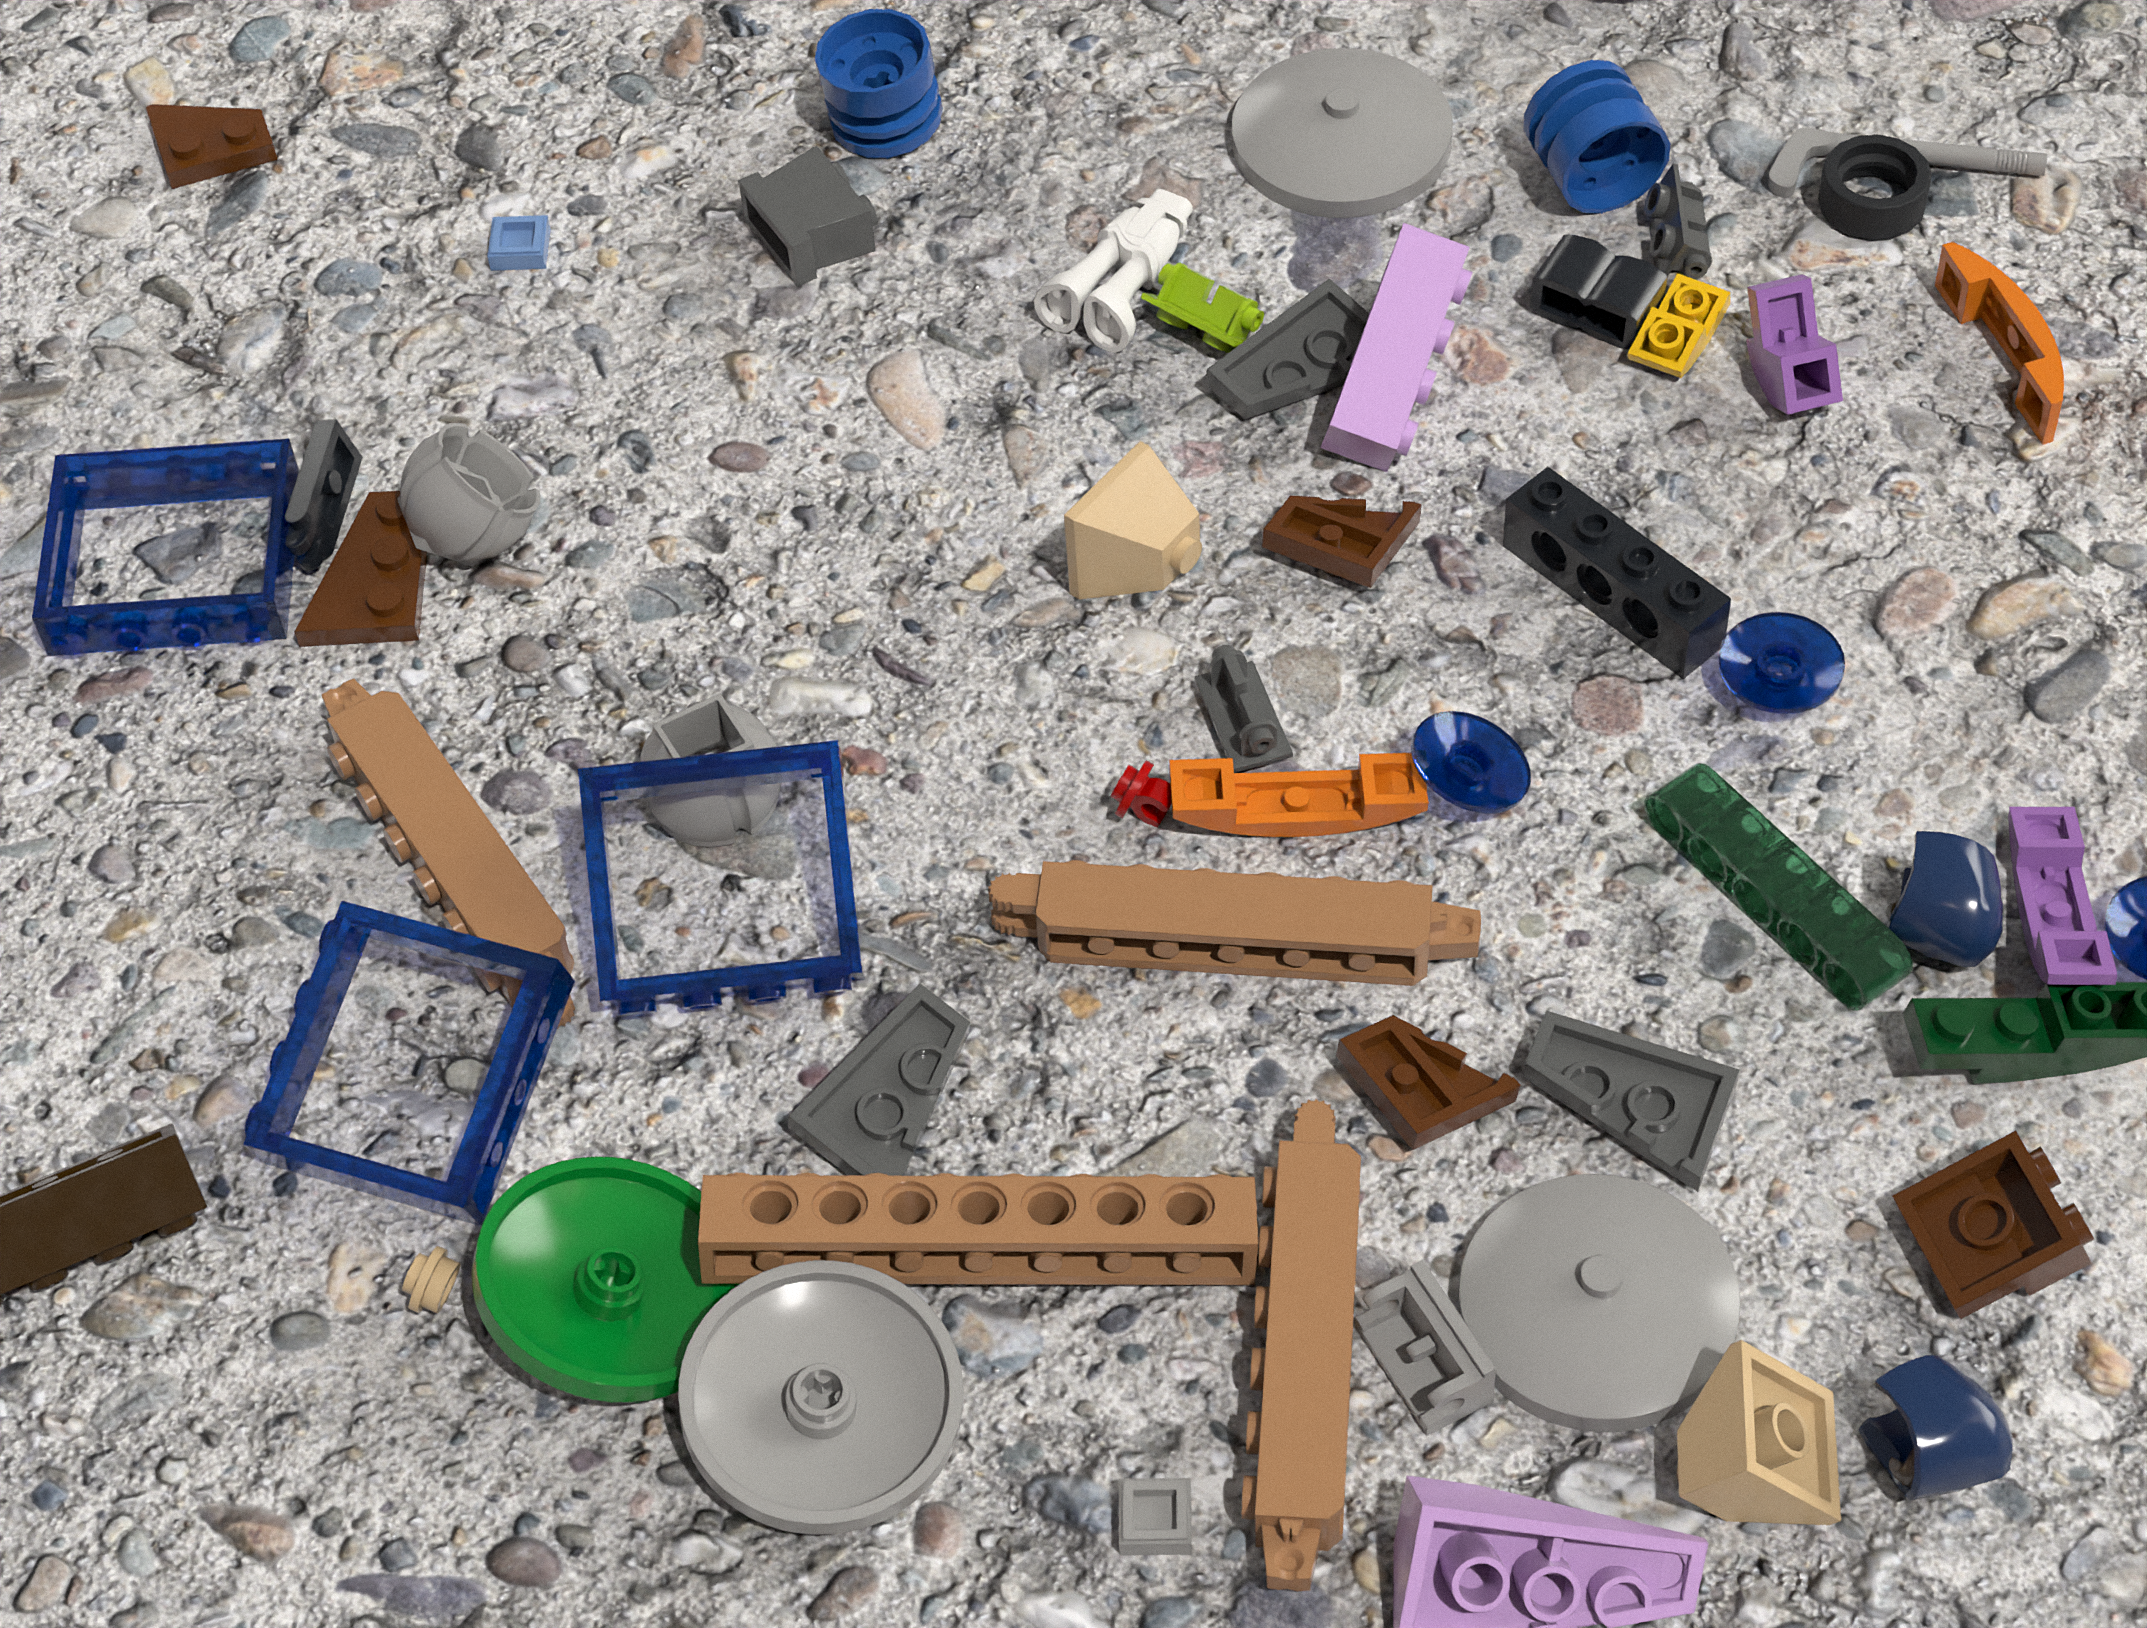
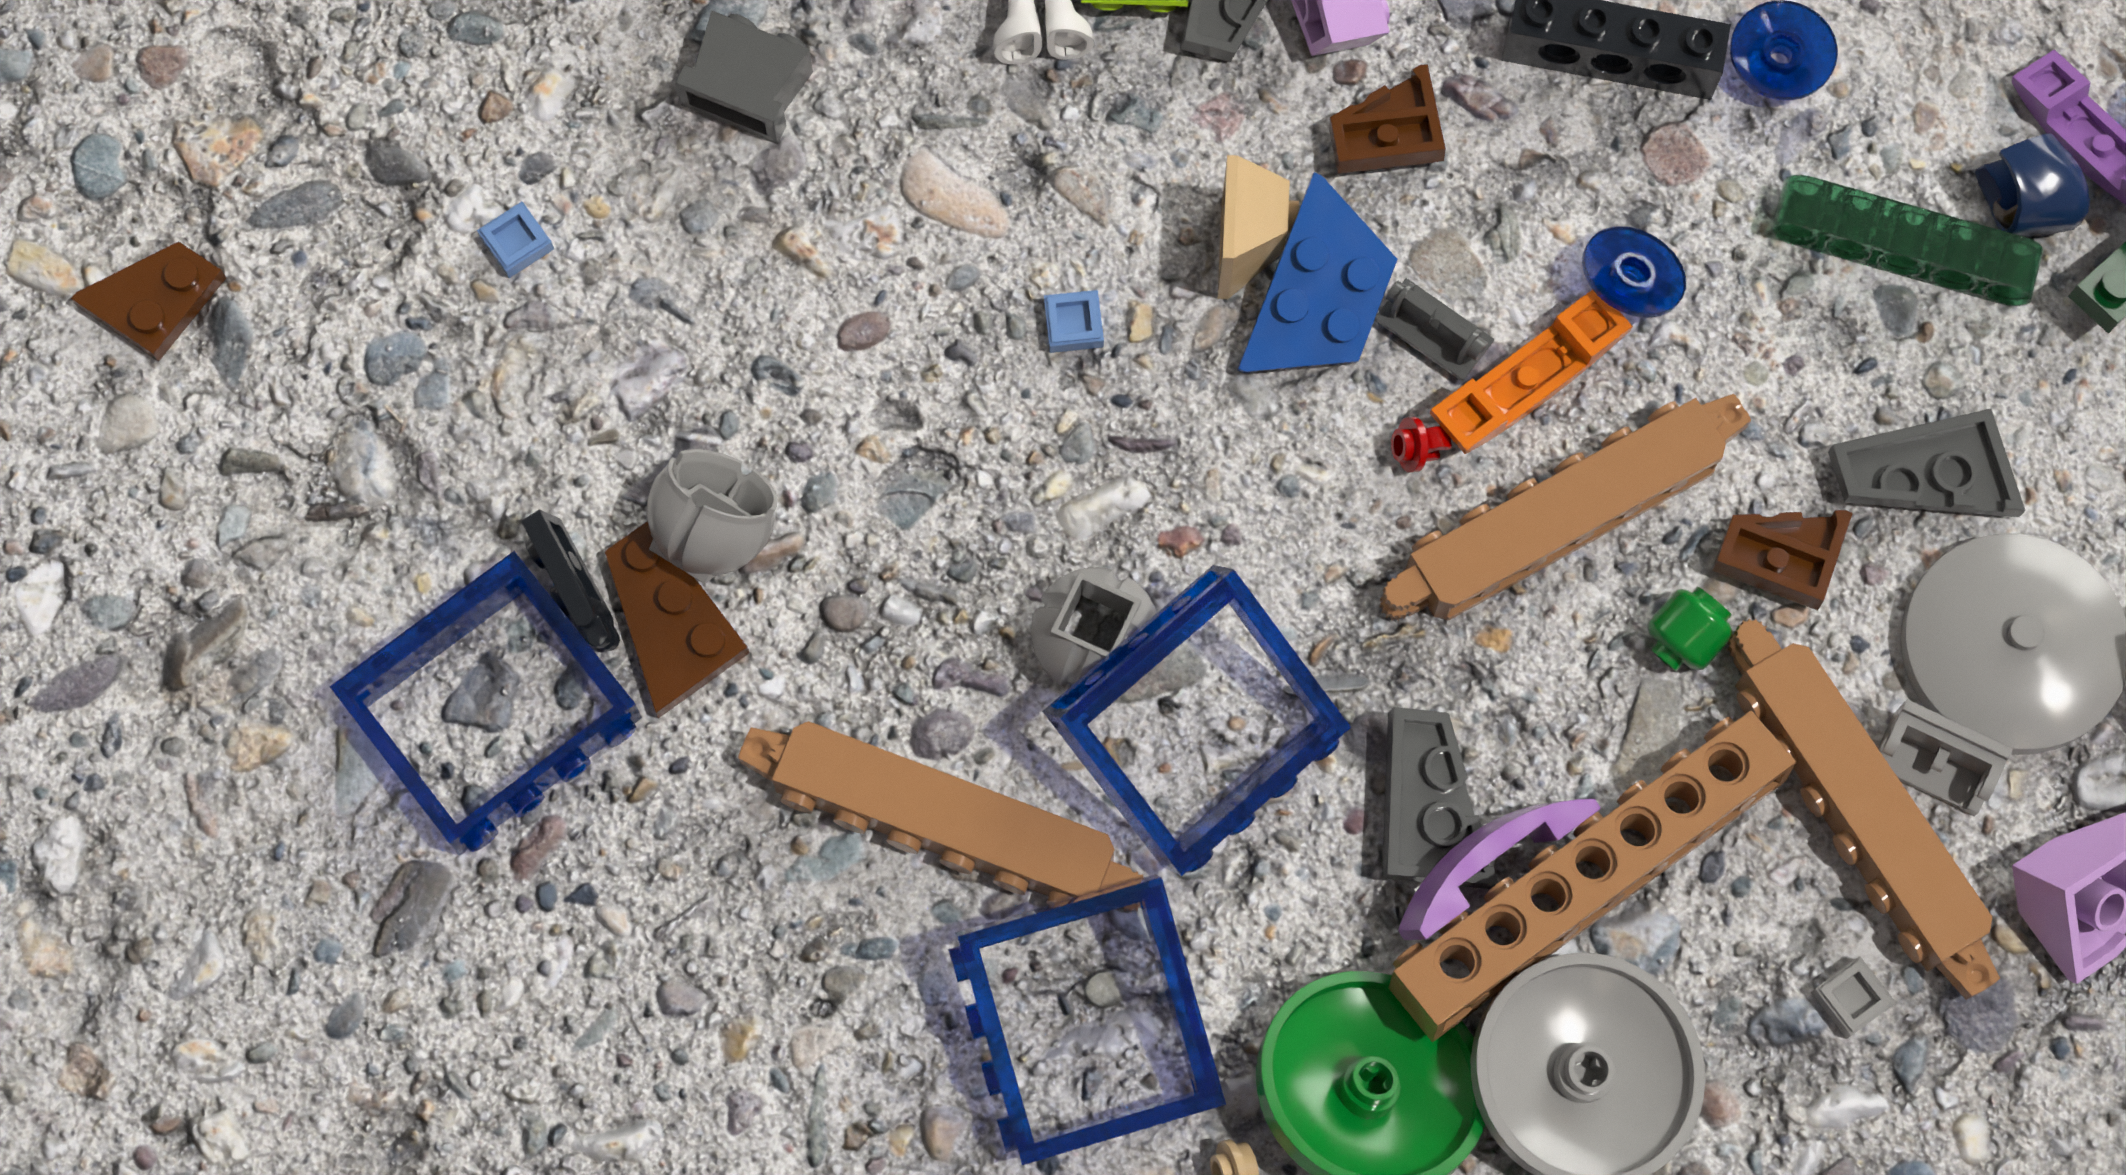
camera: 40 degrees left, 20 degrees up
none -> medium blue tile [1044,290,1104,353]
none -> blue wing [1237,172,1398,373]
none -> medium lavender slope [1398,799,1601,940]
none -> green head [1647,586,1732,671]

